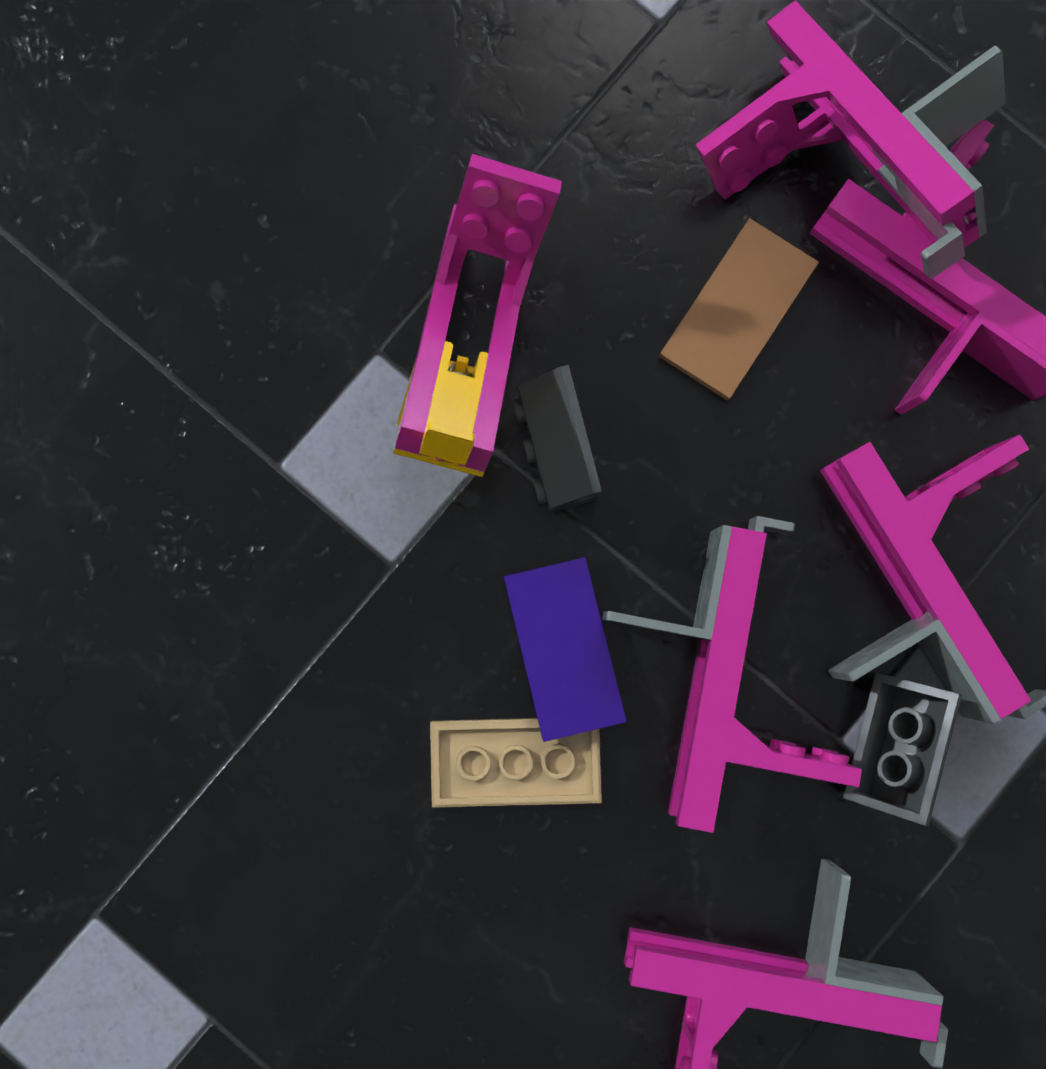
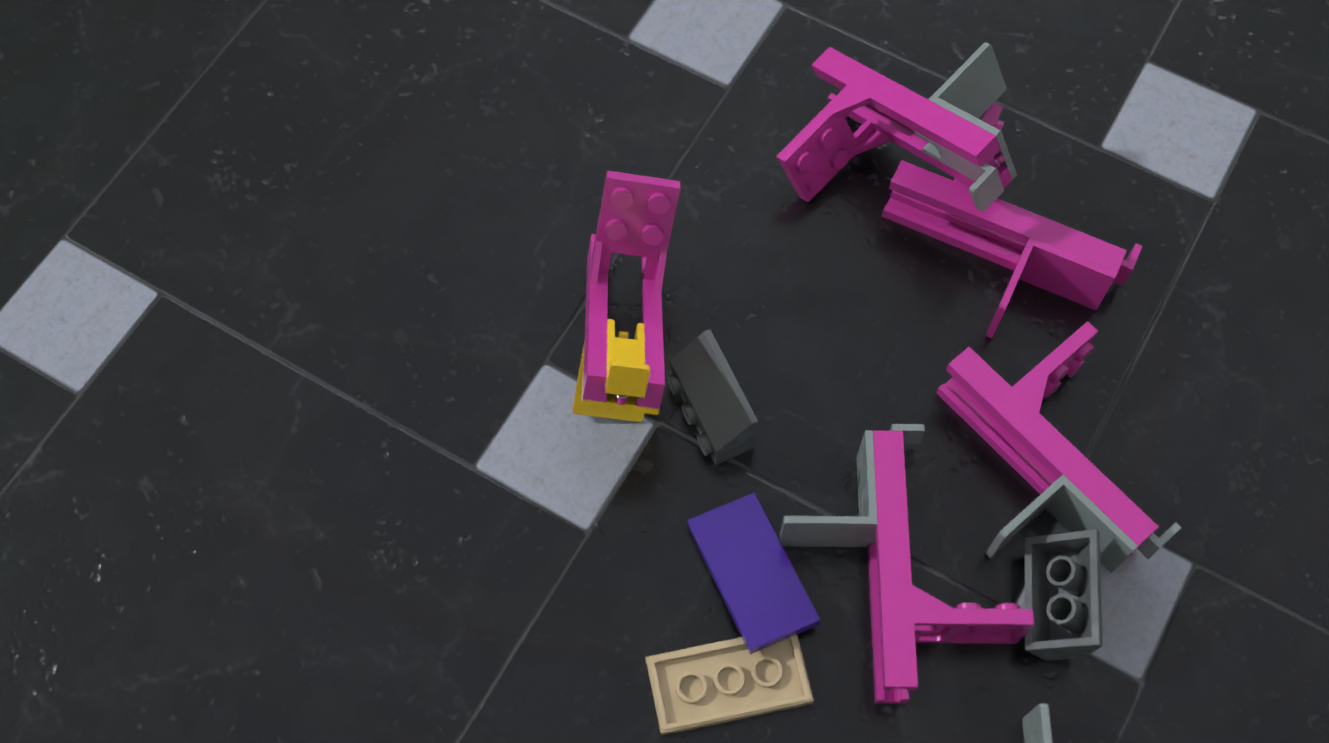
camera: 15 degrees left, 20 degrees down
medium nougat tile [659,218,819,401] -> none

